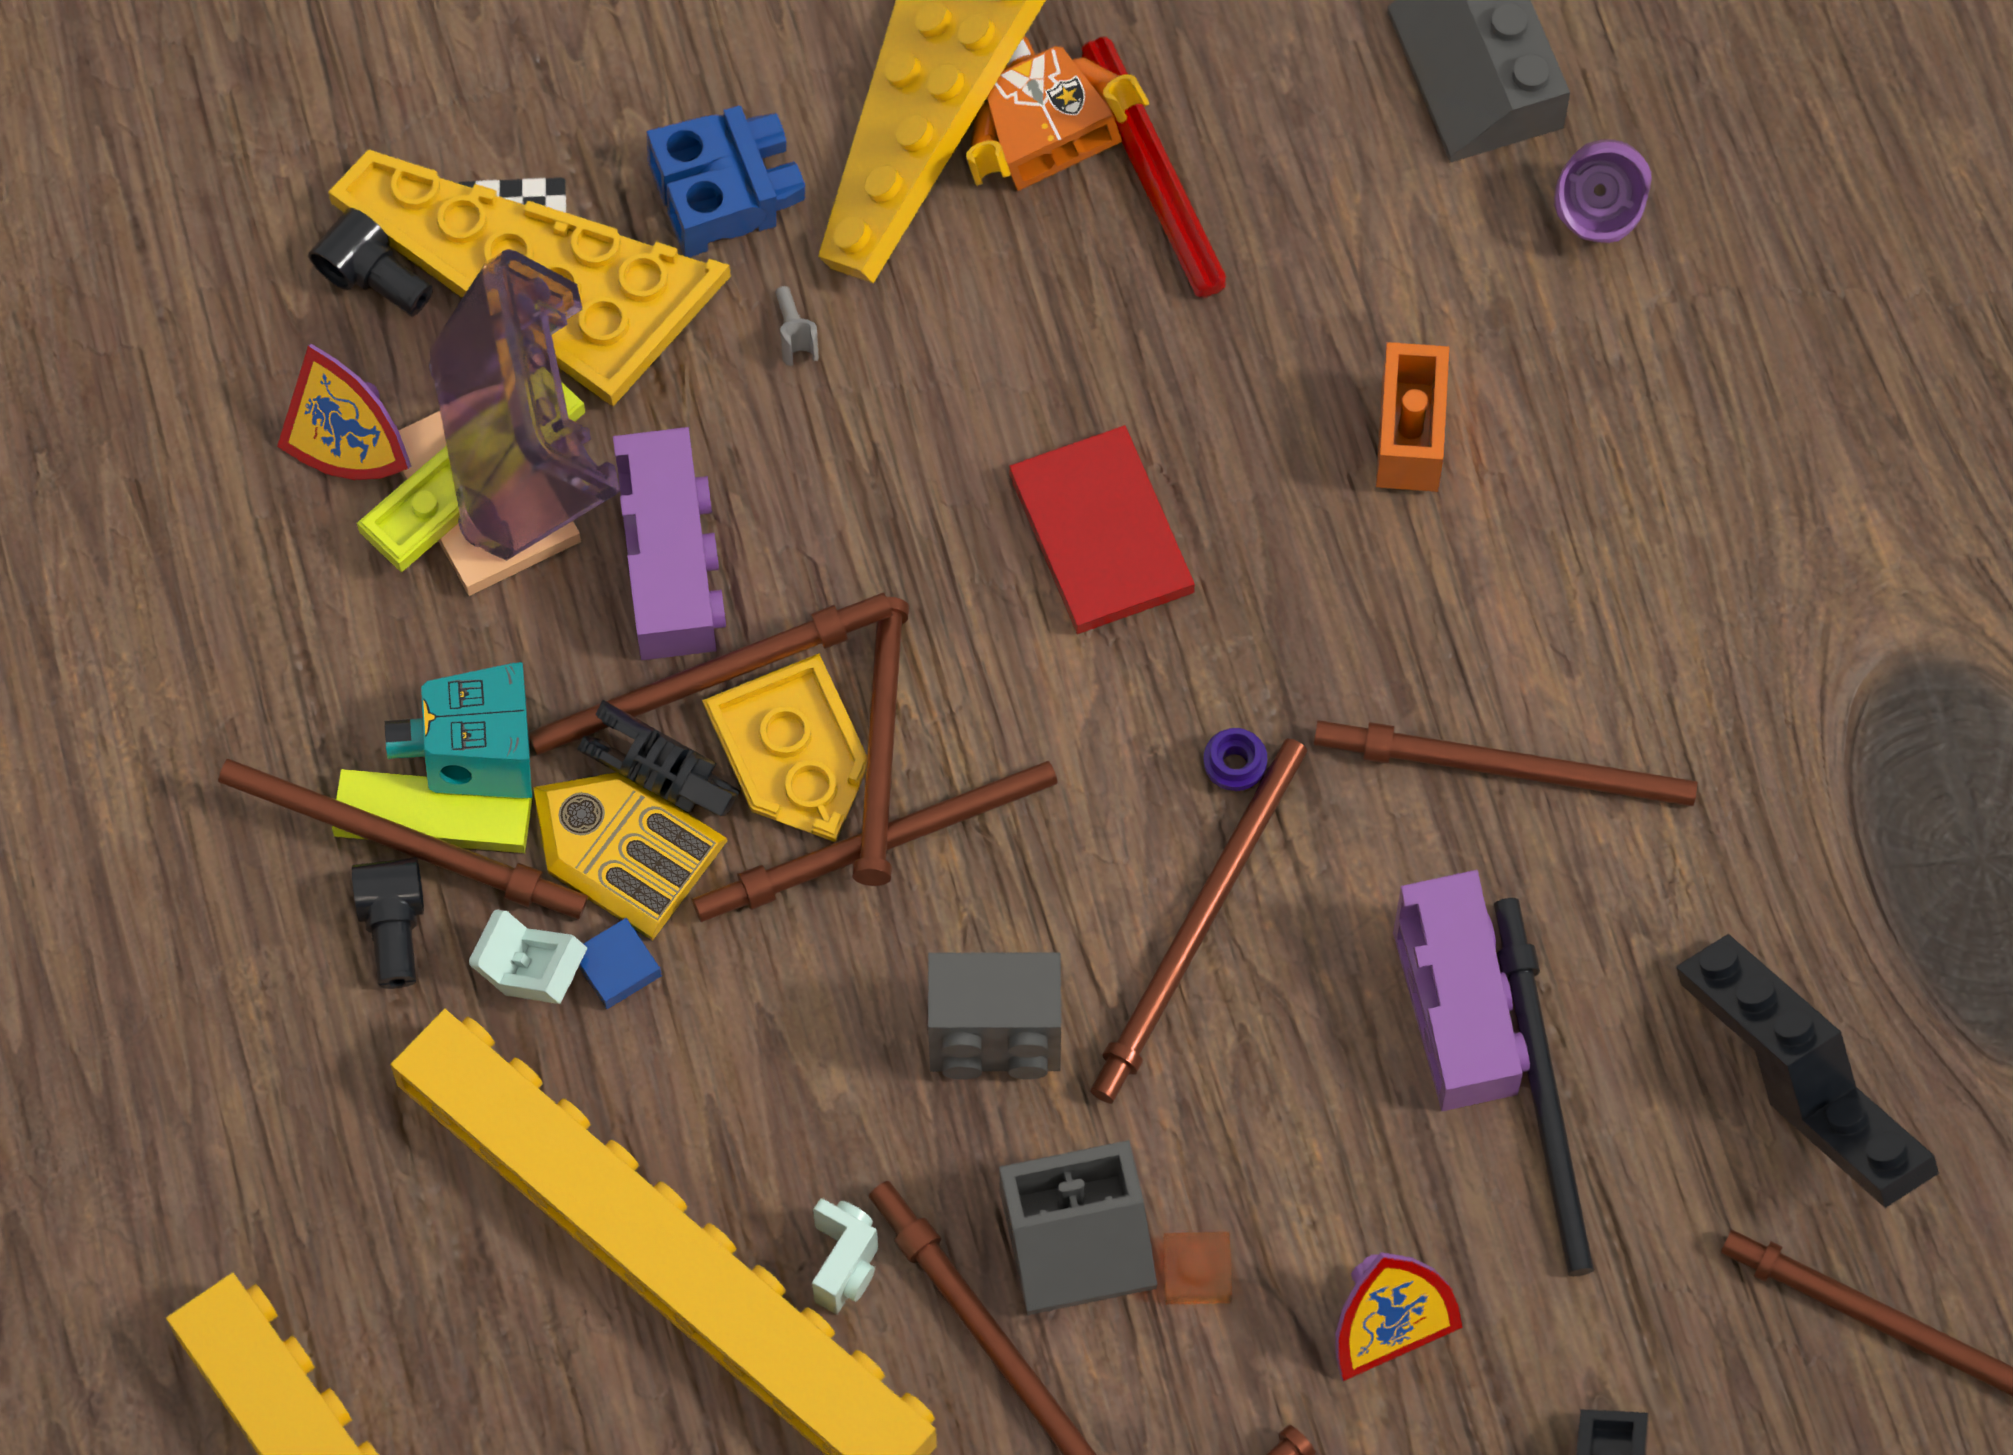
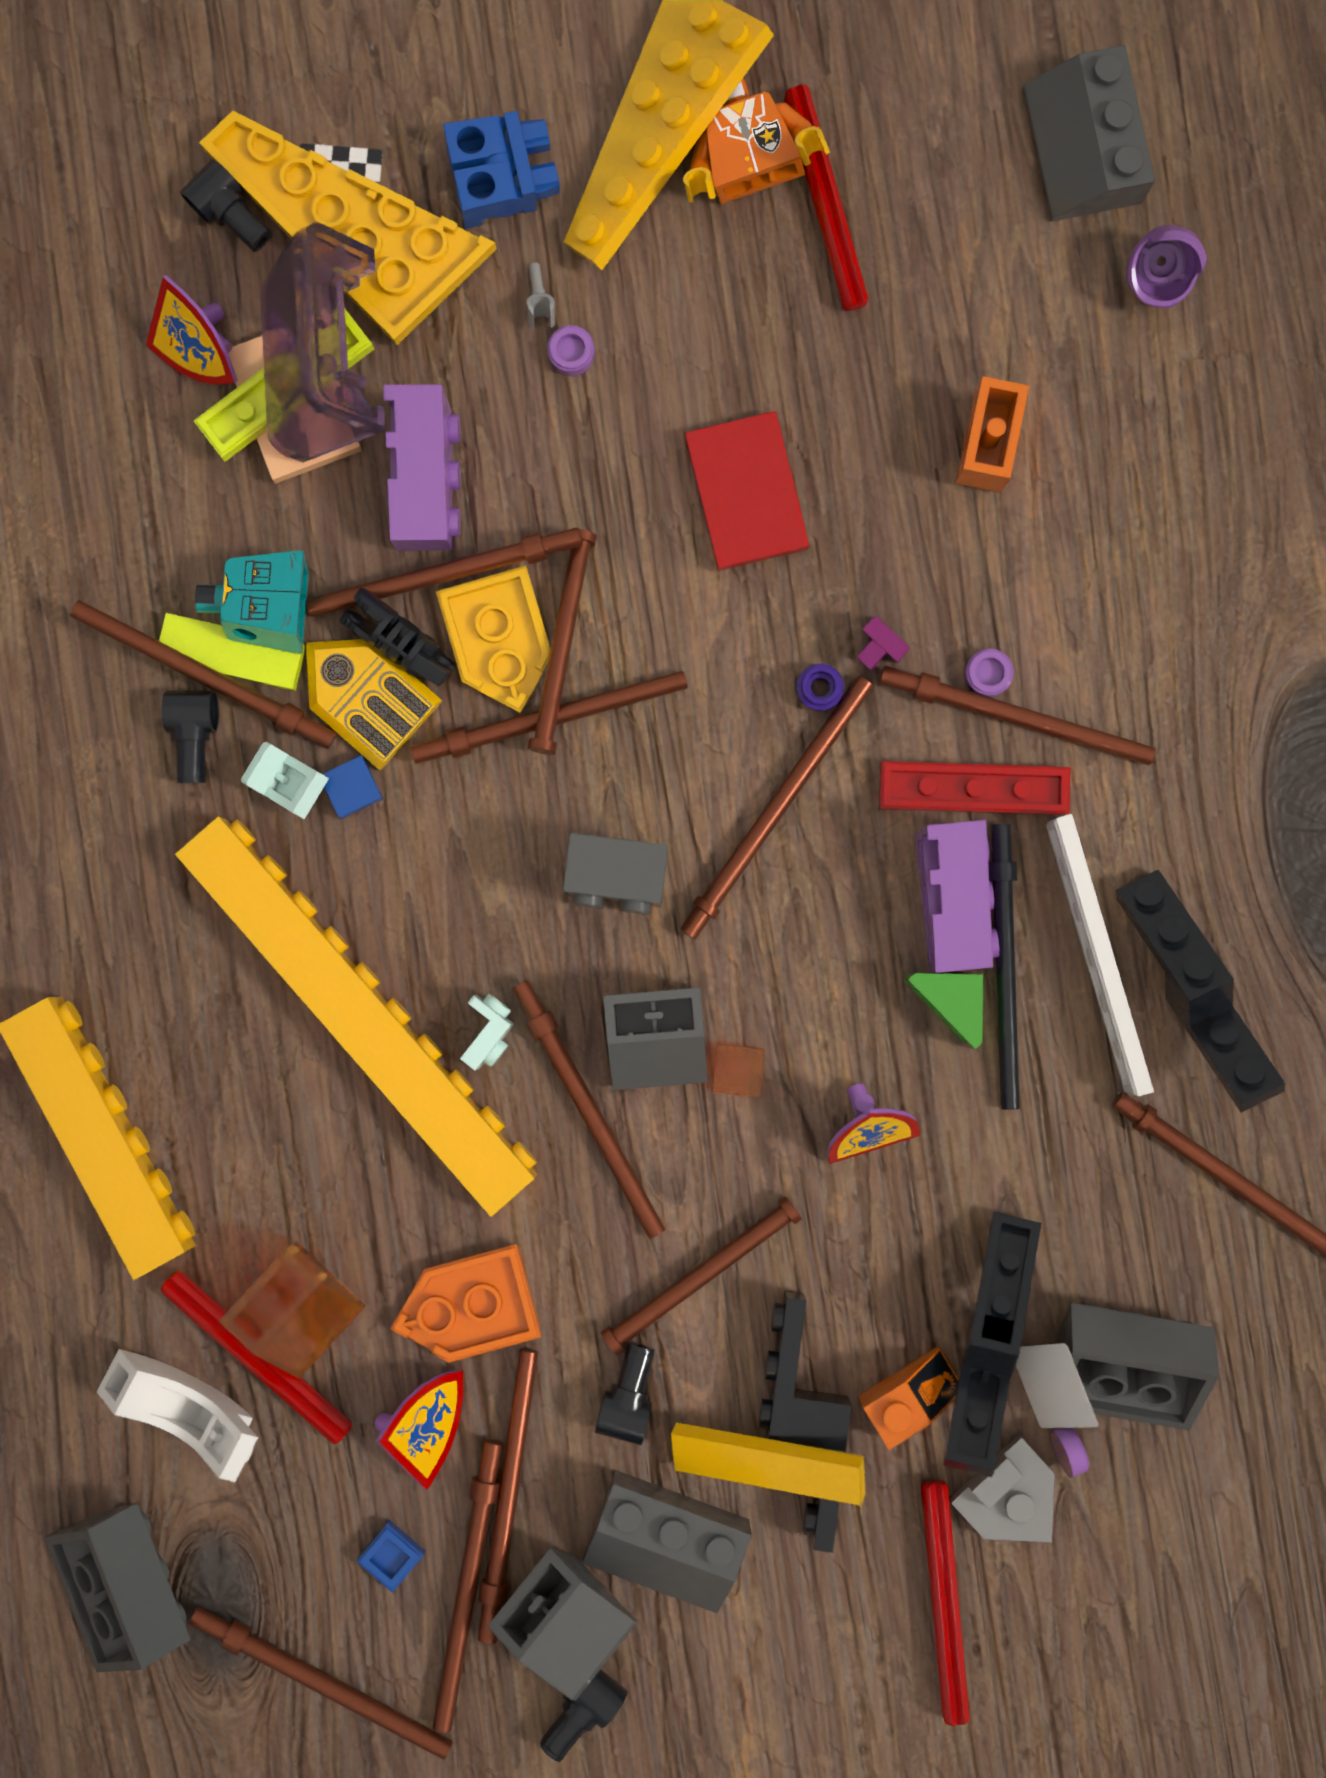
camera: 10 degrees right, 20 degrees up
none -> medium lavender tile [548,325,595,376]
none -> magenta tile [857,615,911,670]
none -> red tile [879,761,1071,816]
none -> bright green slope [903,973,983,1049]
none -> medium lavender tile [964,649,1014,697]
none -> white tile [1046,814,1154,1097]

